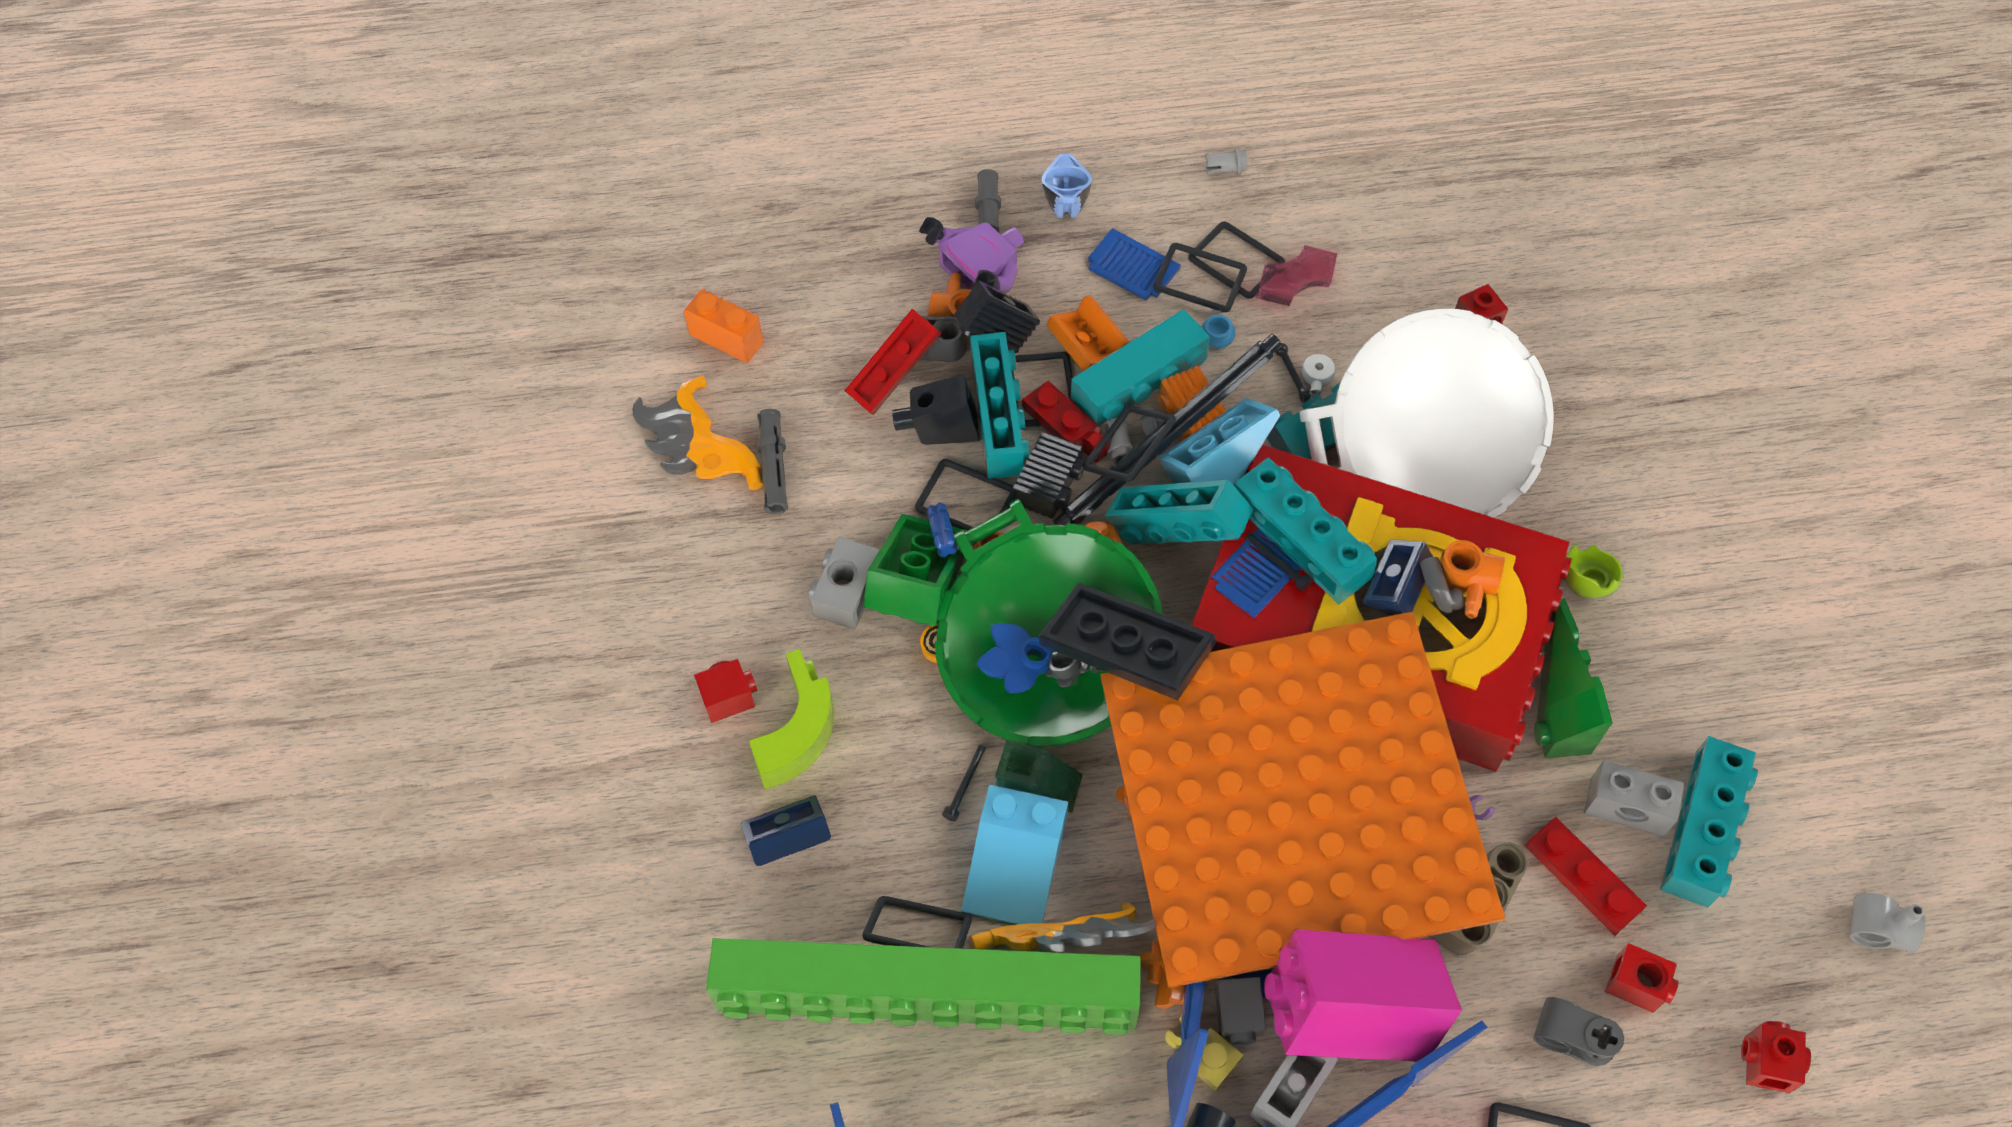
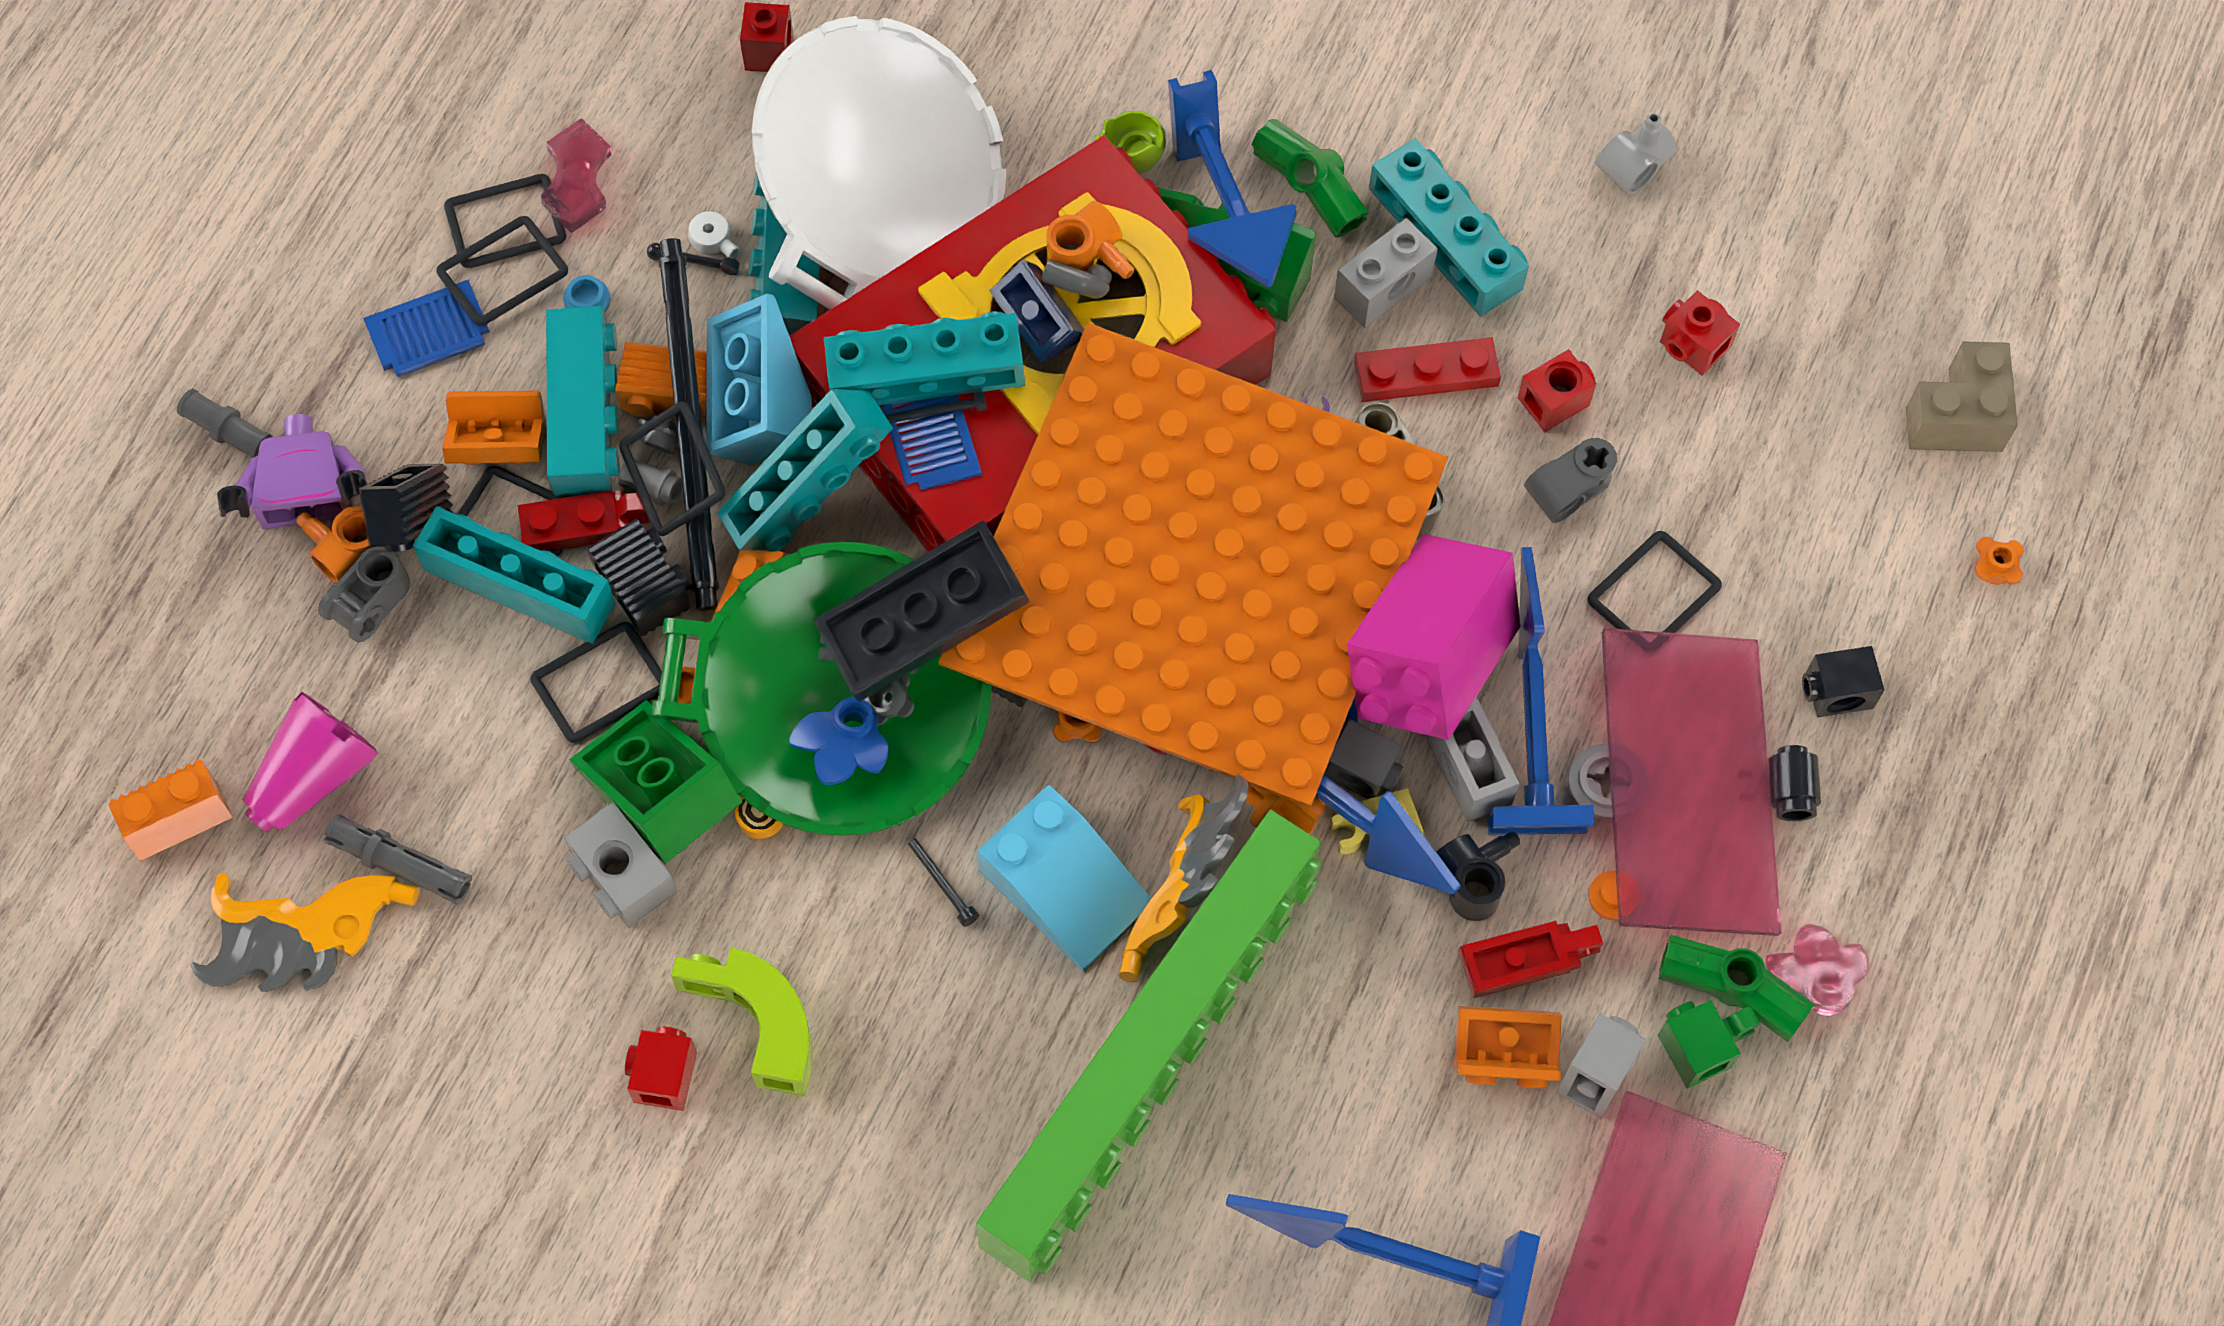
camera: 60 degrees left, 5 degrees up
dark blue slope [741,795,831,866] -> none
red plate [844,309,941,415] -> none
black piece [862,896,972,949] -> none
black torso [892,375,980,445] -> none
blue axle [927,502,957,557] -> none
clear green slope [995,740,1083,813] -> none
light blue hat [1042,154,1092,218] -> none
light grey pin [1205,148,1247,175] -> none
none -> dark pink cone [242,691,378,832]
none -> blue piece [1168,70,1297,287]
none -> green piece [1251,119,1369,238]

